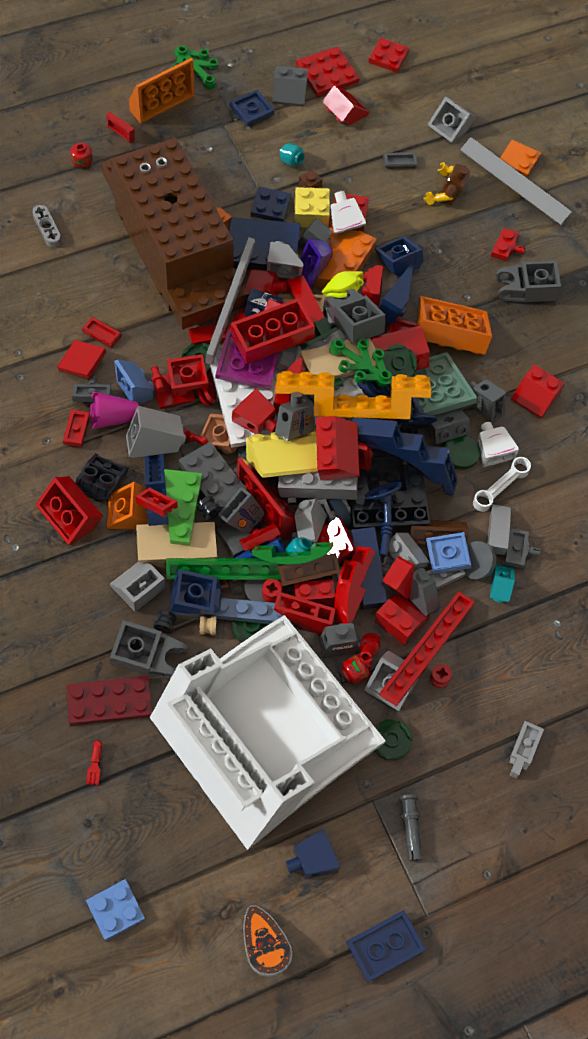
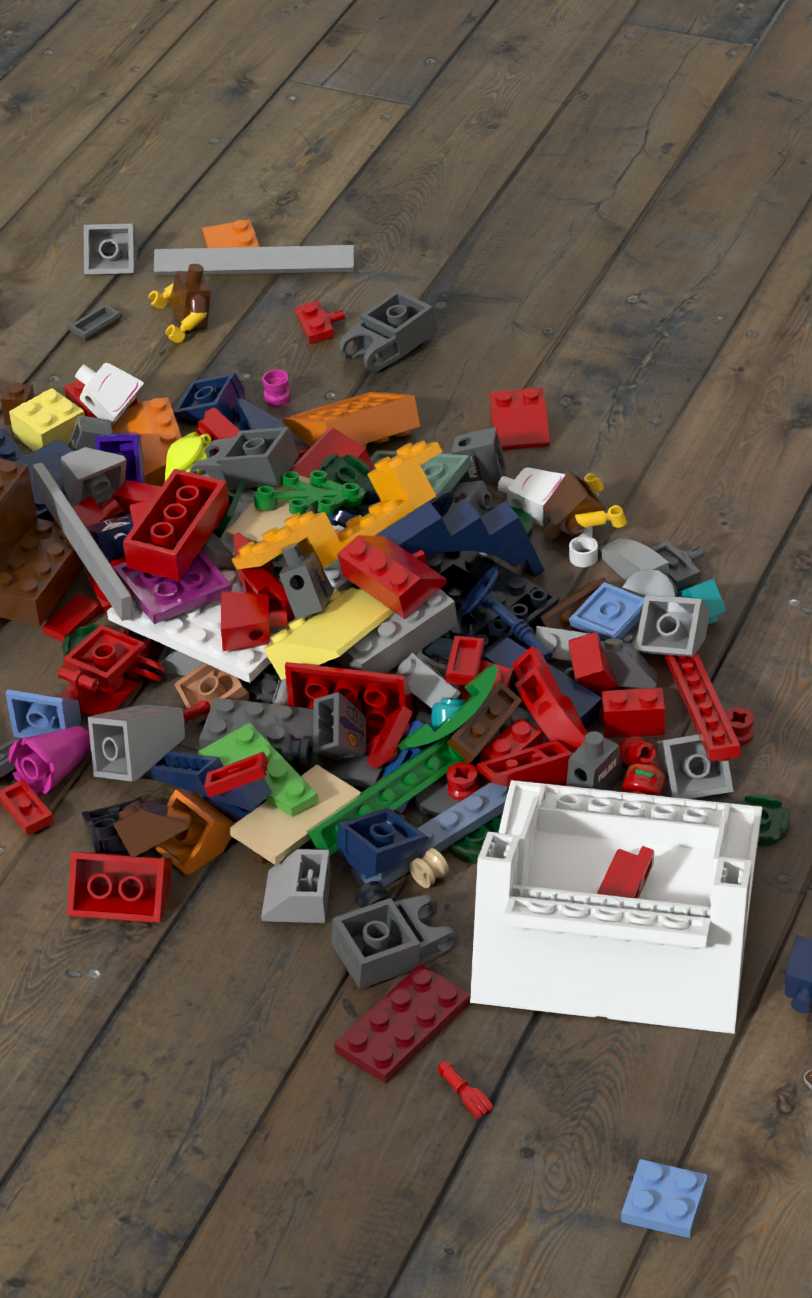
camera: 35 degrees left, 20 degrees down
none -> reddish brown slope [114,800,195,858]
none -> dark pink wheel [262,370,291,407]
none -> red tile [446,636,484,685]
none -> reddish brown torso [542,471,627,542]
none -> red panel [597,846,654,899]
none -> light grey slope [635,595,710,657]

